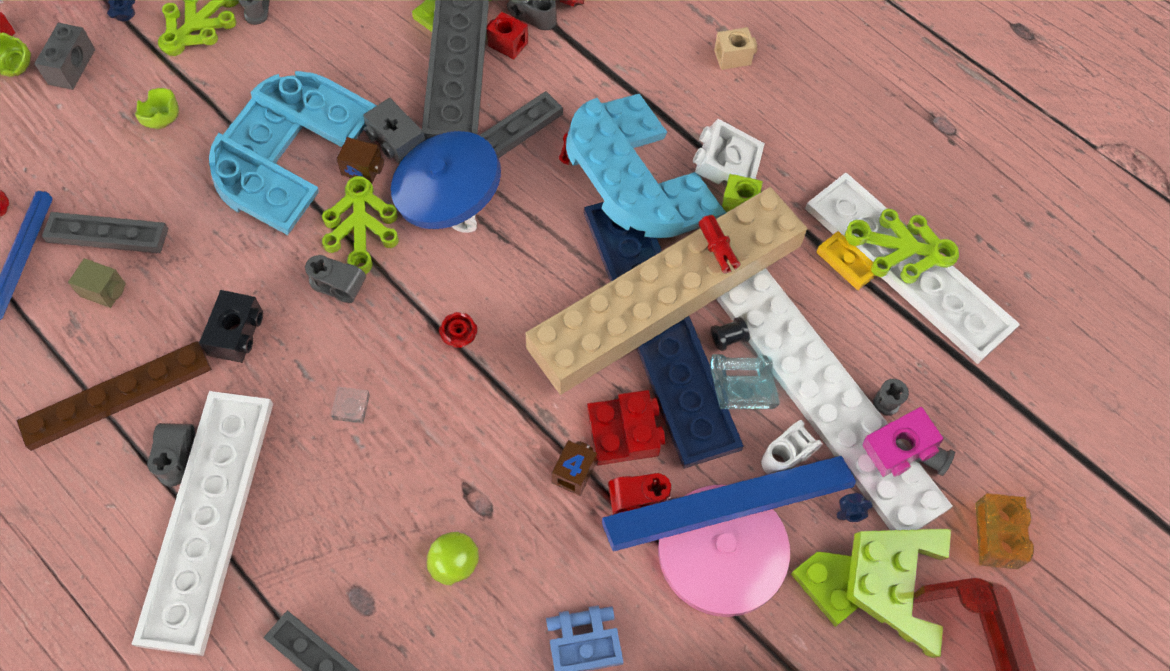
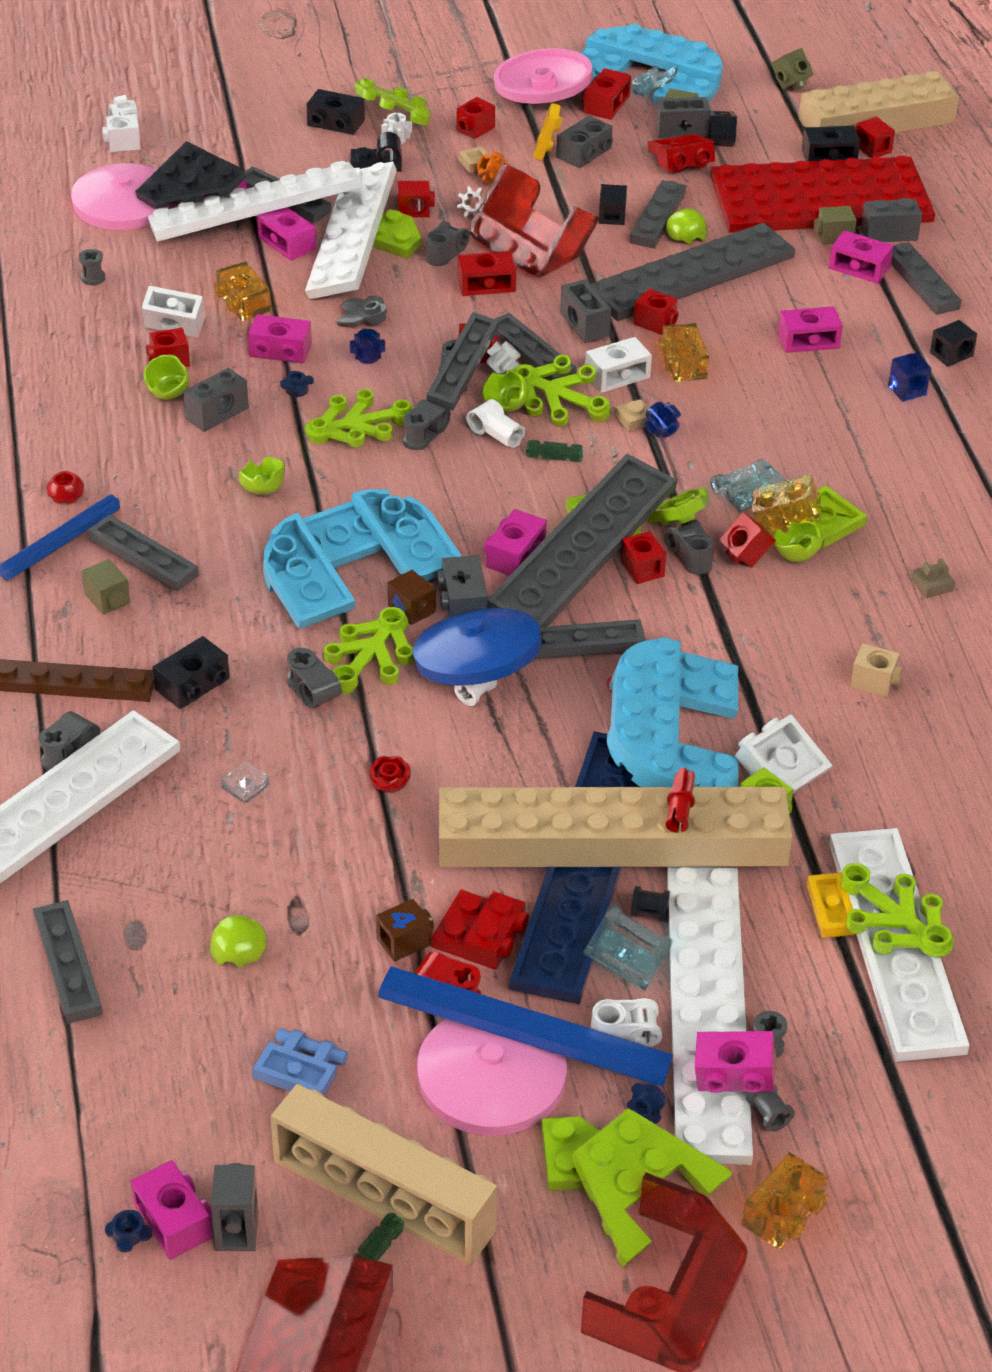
camera: 35 degrees right, 20 degrees down
none -> dark pink brick [484,509,547,575]

